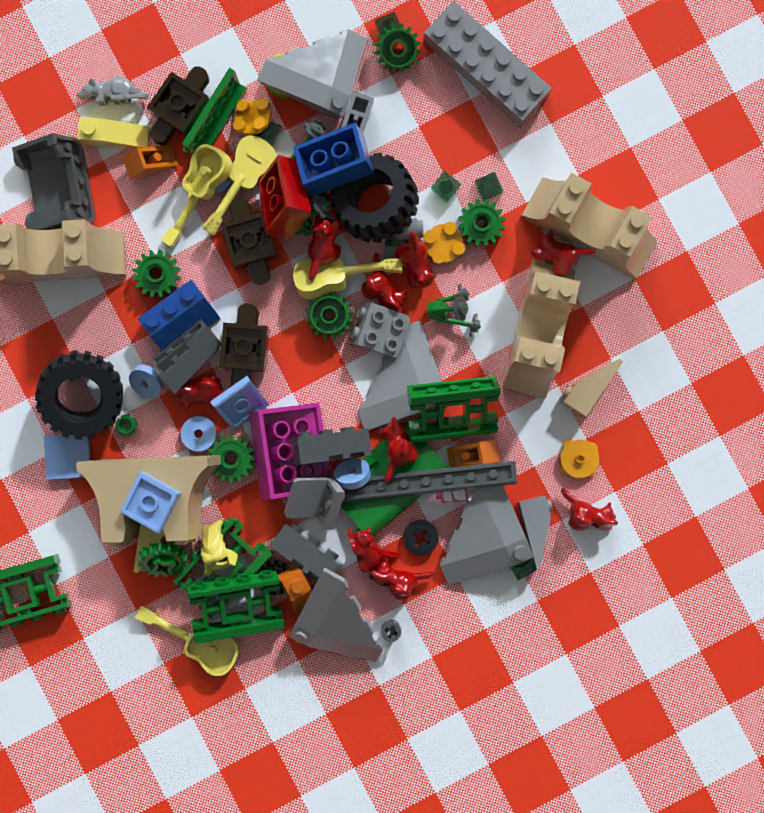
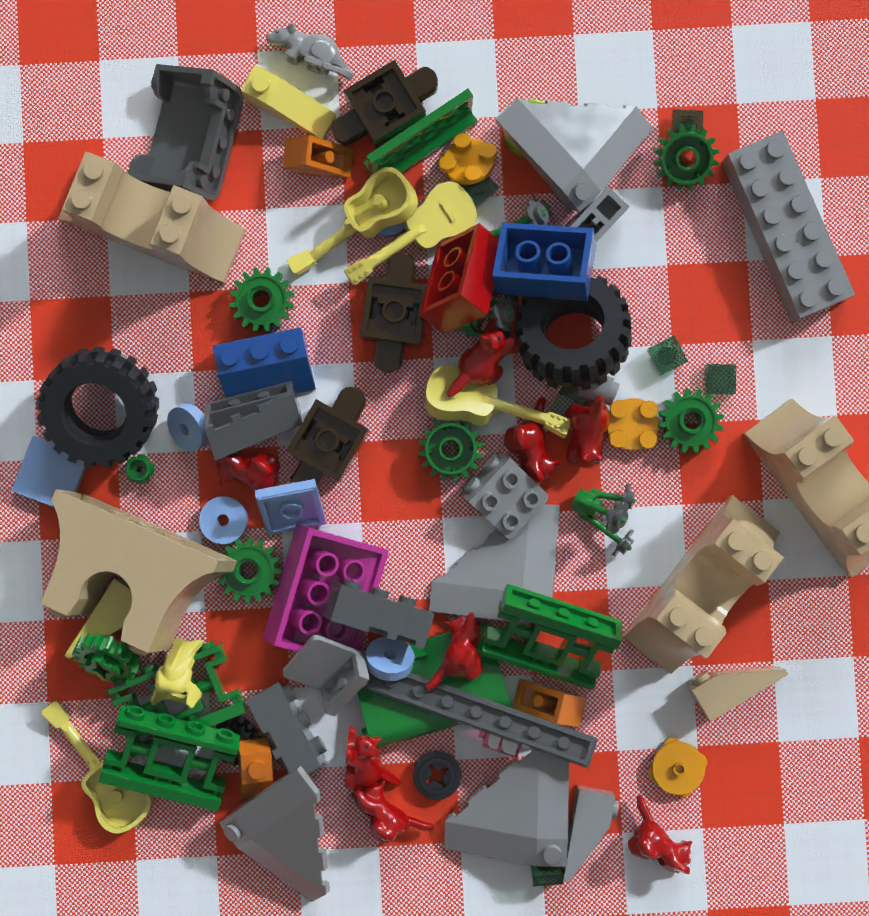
camera: 20 degrees right, 0 degrees up
light blue tile [120,471,181,534] -> none
dark grey bush [381,619,401,642] -> none
red animal [531,230,595,275] -> none

